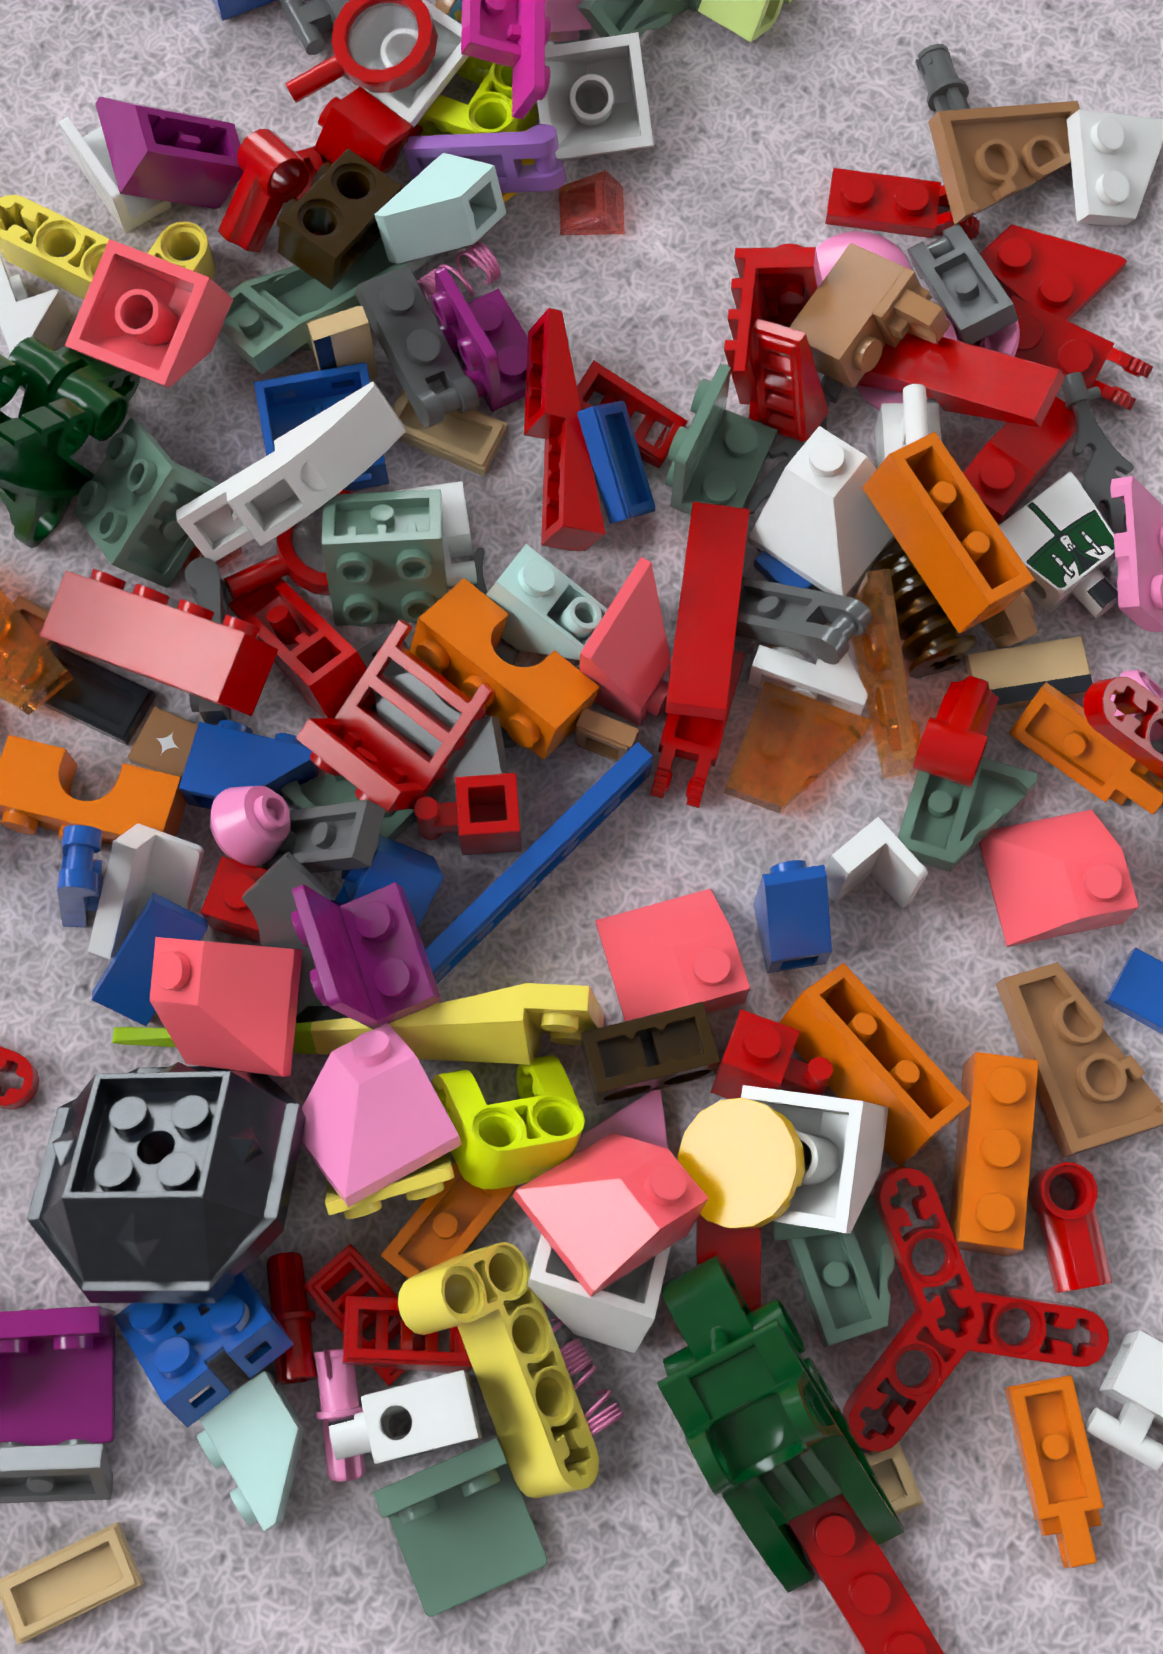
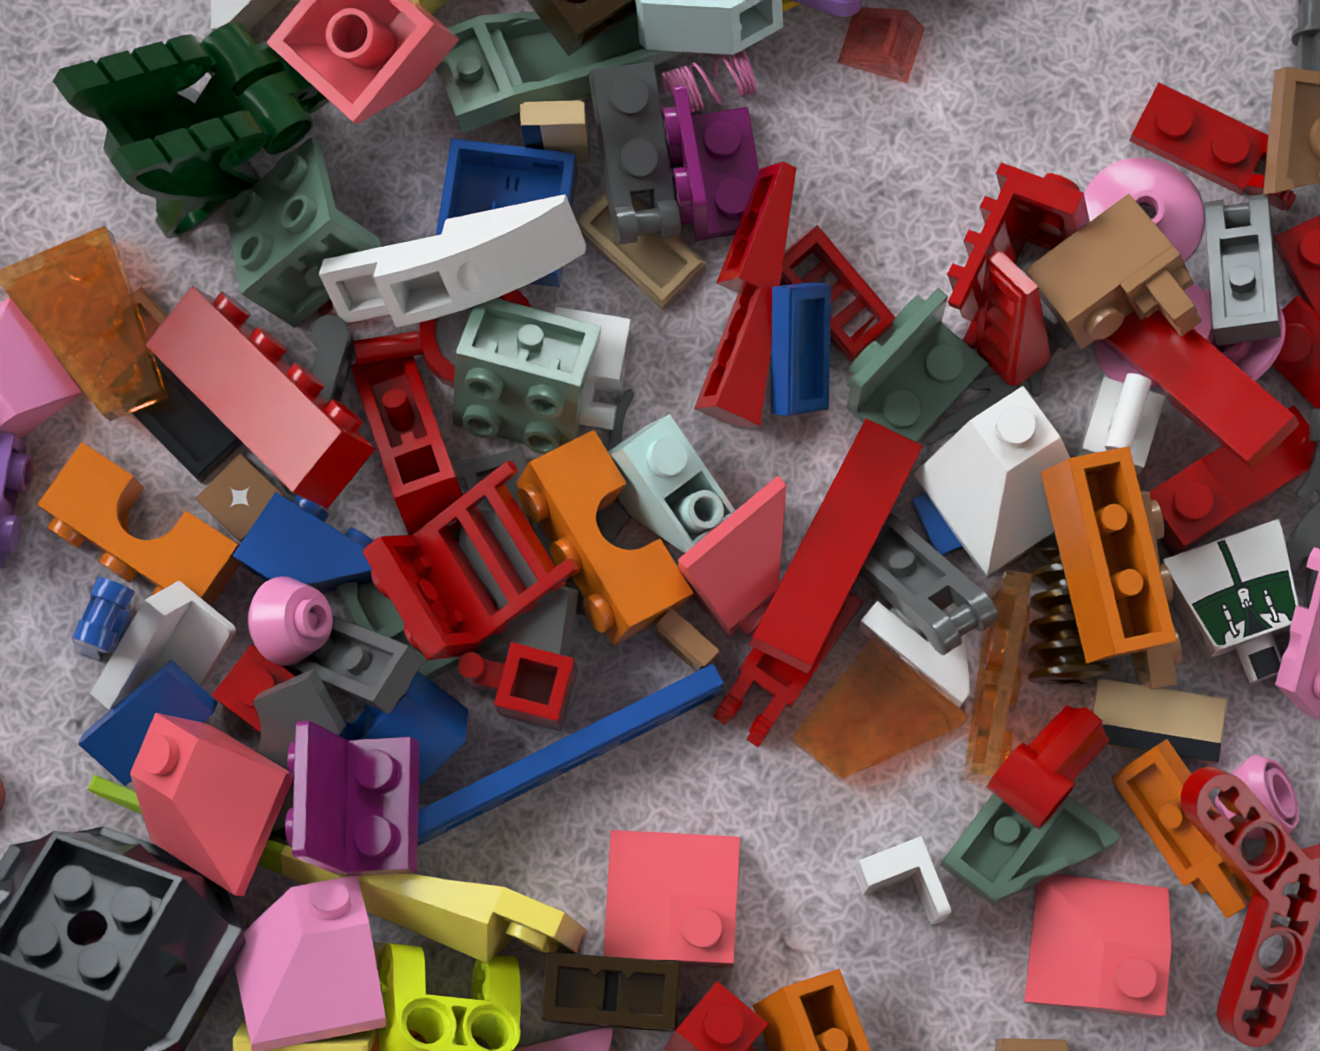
camera: 25 degrees right, 5 degrees up
blue slope [753,860,832,974] -> none

